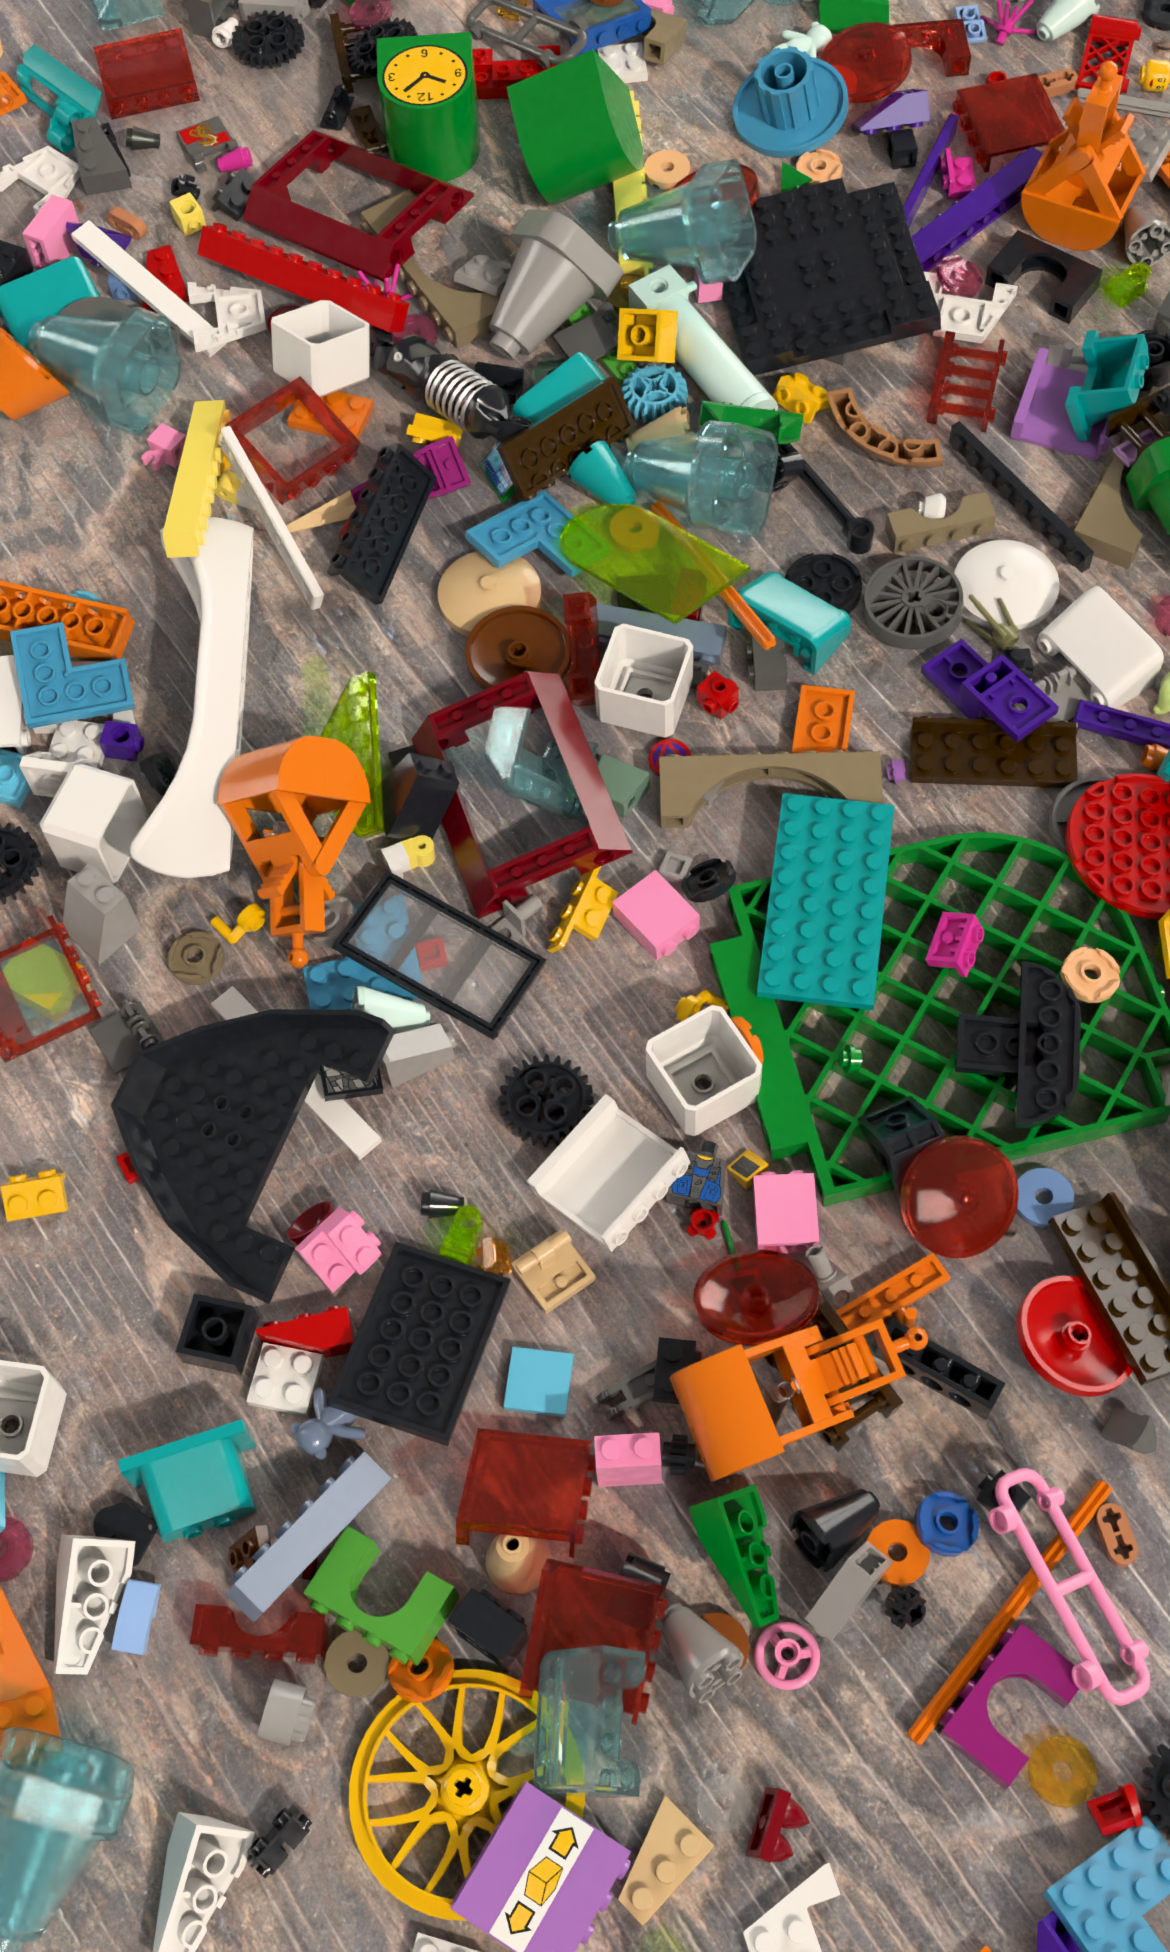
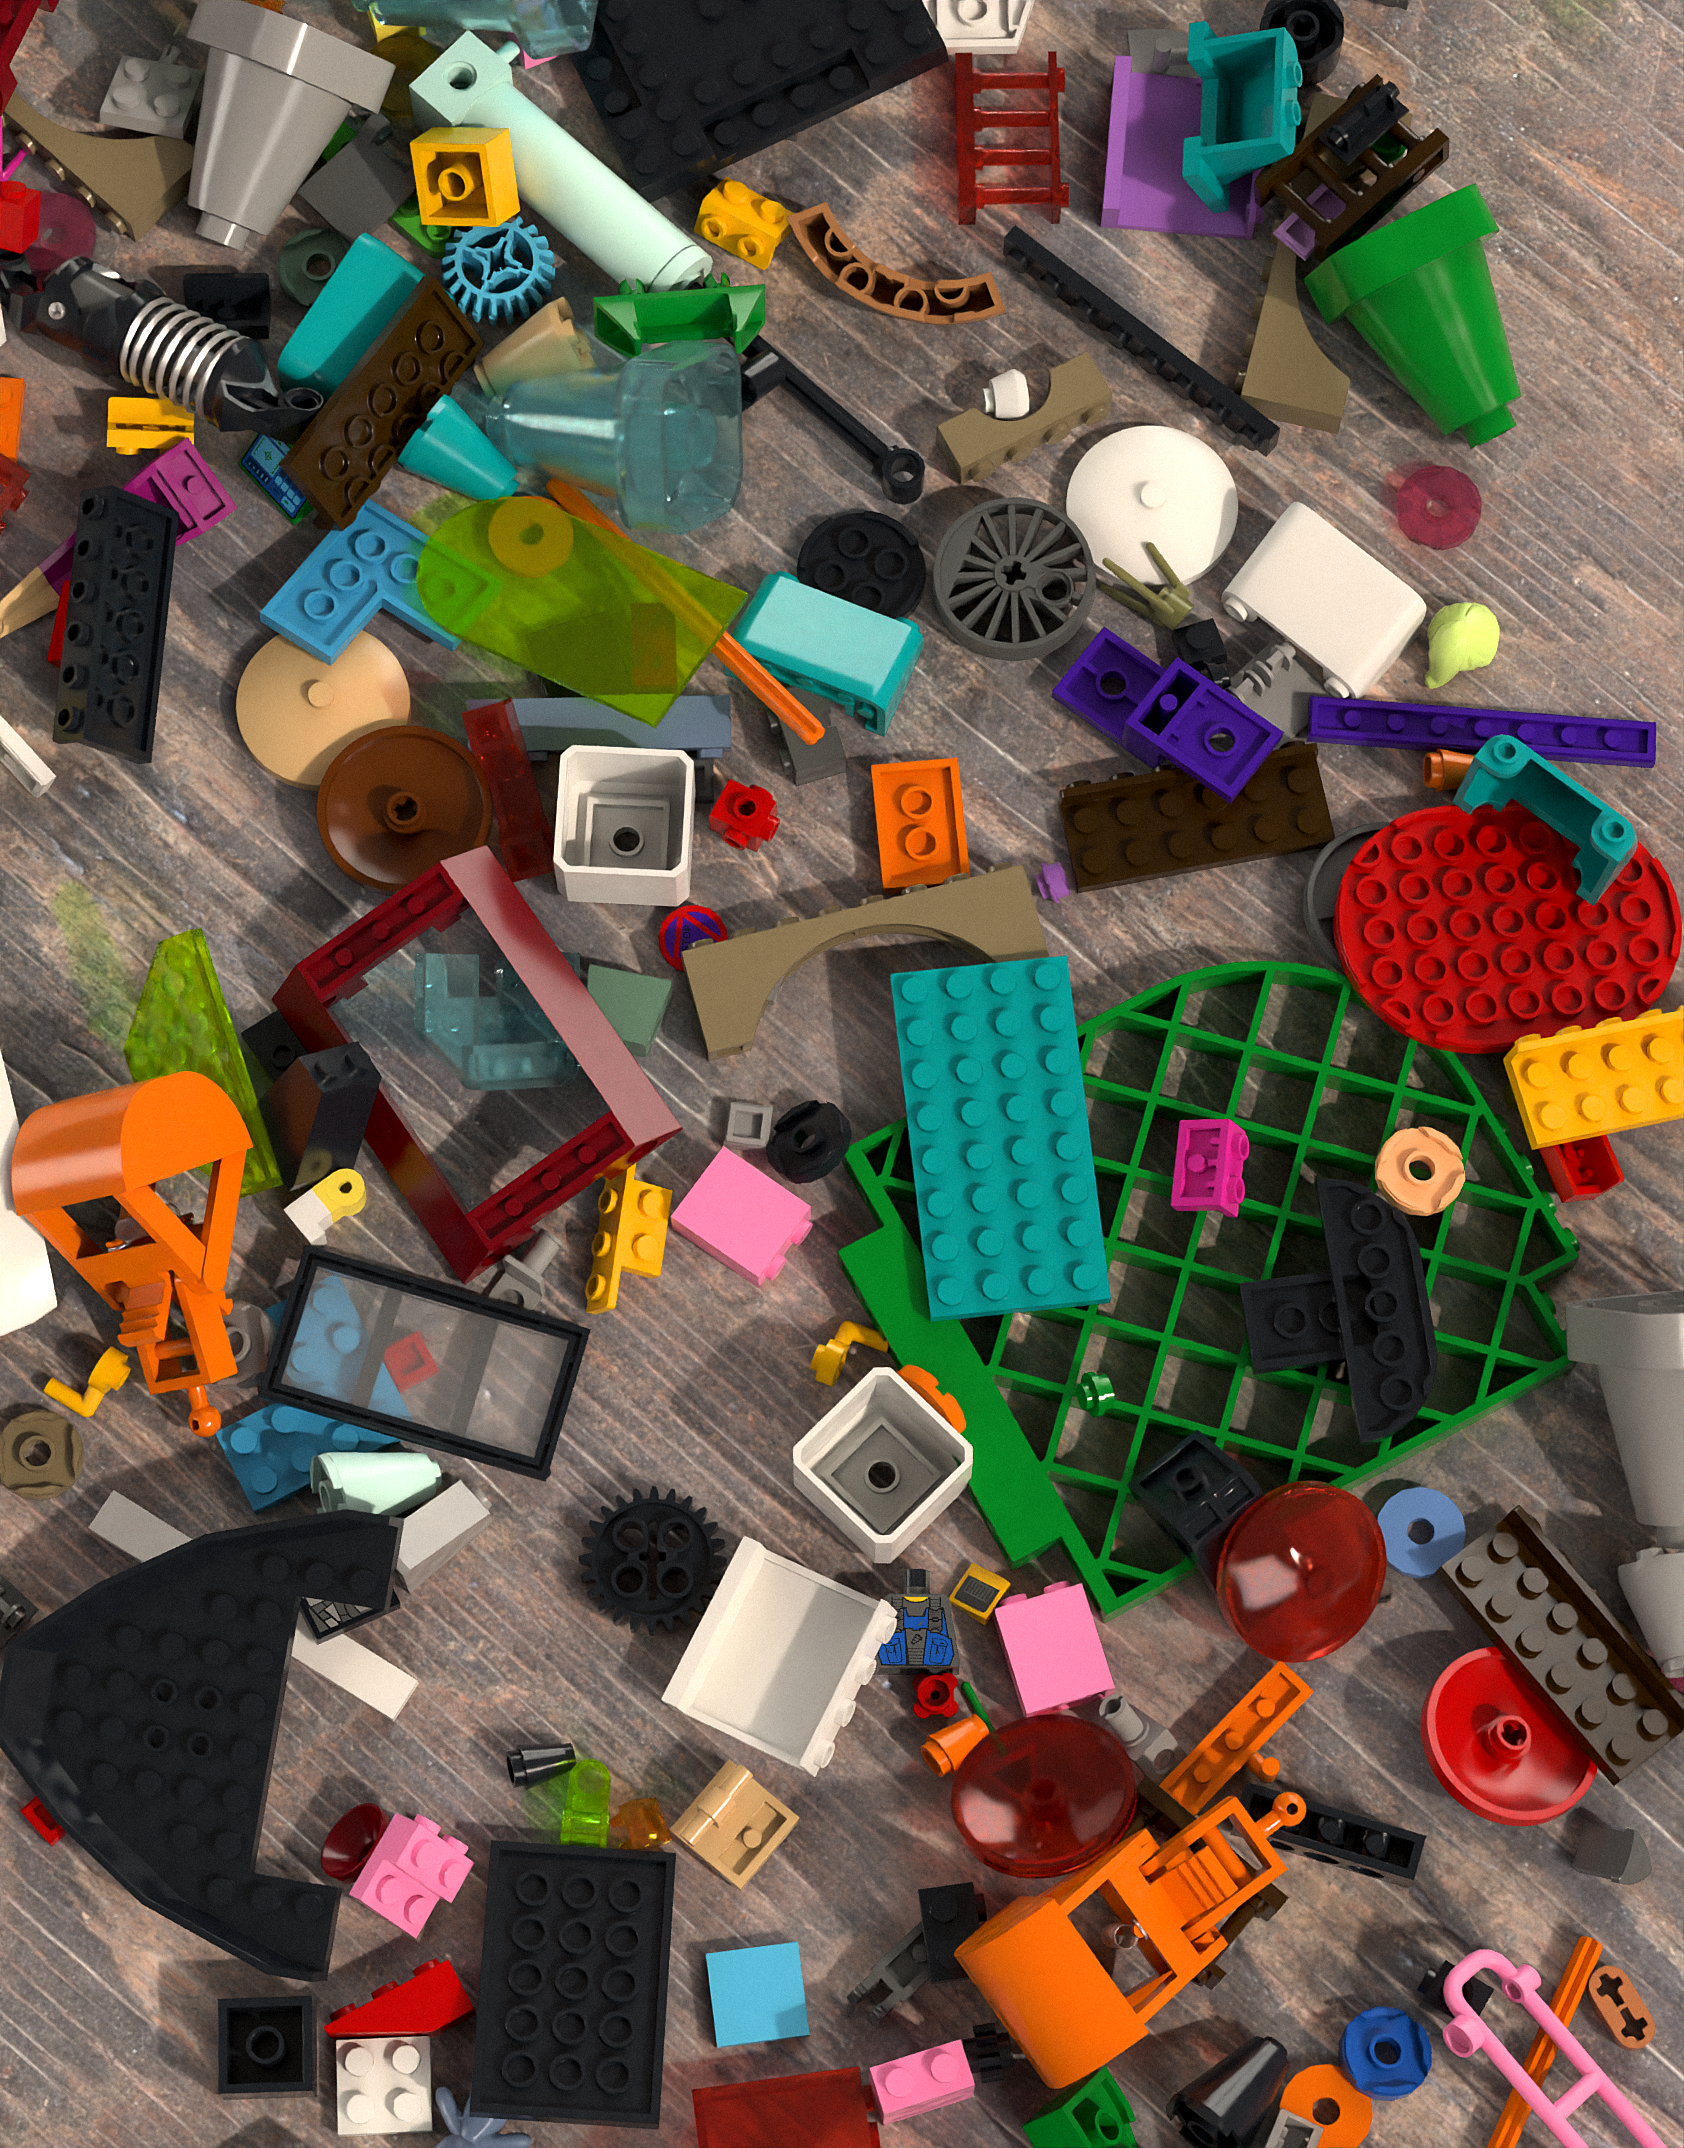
camera: 20 degrees left, 10 degrees up
none -> orange cone [920,1714,990,1777]

